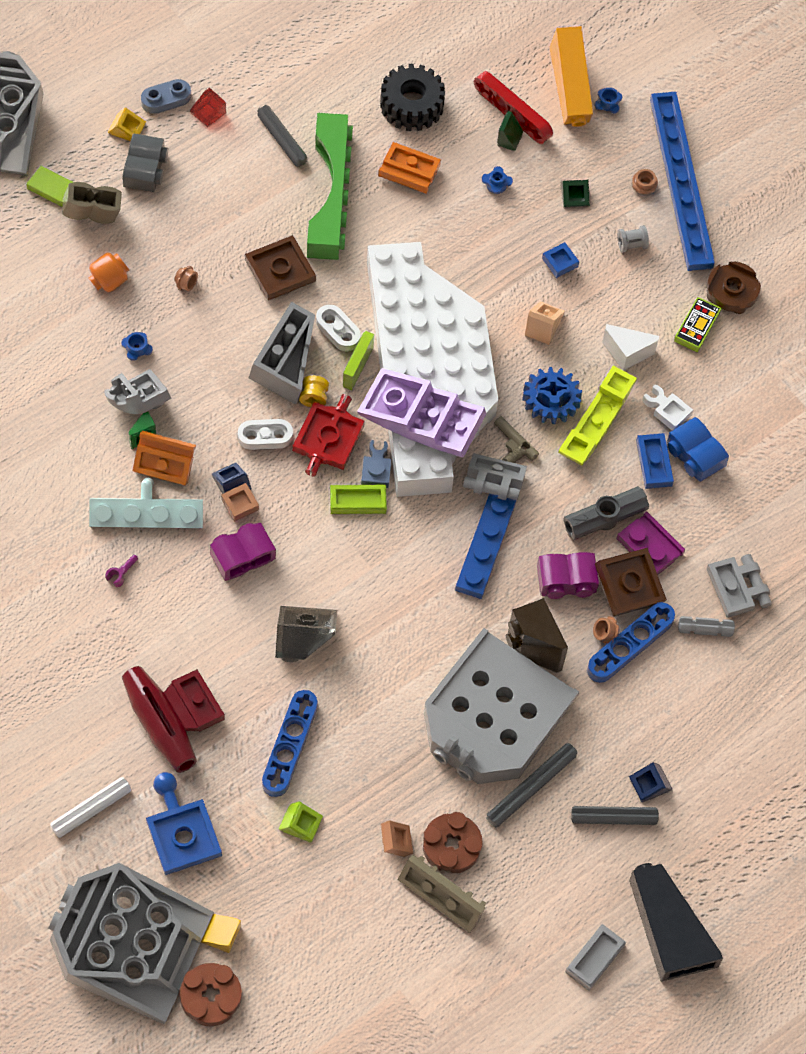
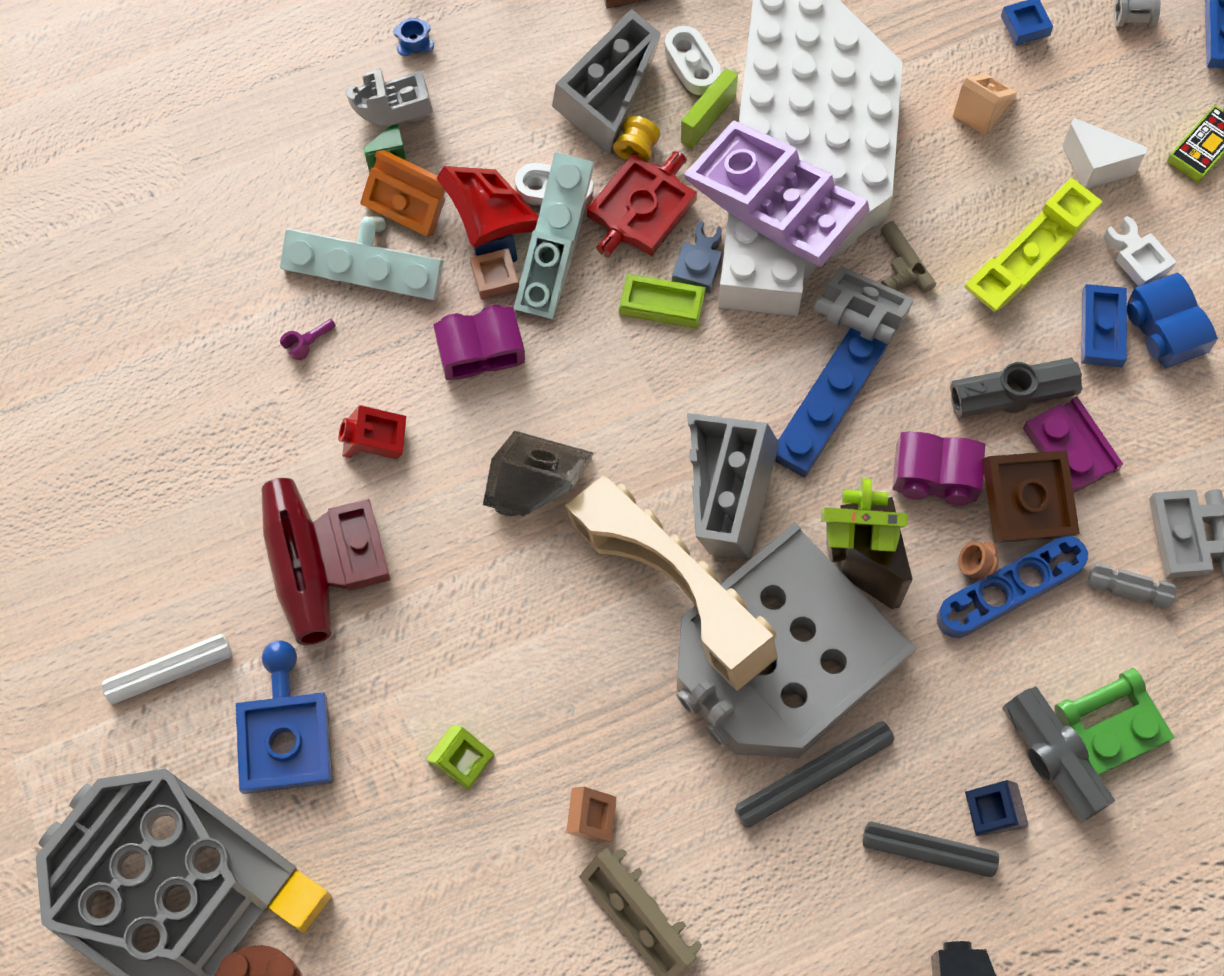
camera: 20 degrees right, 5 degrees up
blue beam [262,690,318,797] -> none
copper plate [423,812,482,873] -> none
blue gear [522,367,582,424] -> none
none -> red bracket [338,405,407,459]
none -> red plate [436,166,539,247]
none -> light aqua slope [514,152,595,319]
none -> arch [565,475,778,691]
none -> light grey wedge [687,413,779,560]
none -> lime hips [821,478,908,552]
none -> dark grey piece [1002,686,1115,823]
none -> bright green plate [1054,668,1175,776]

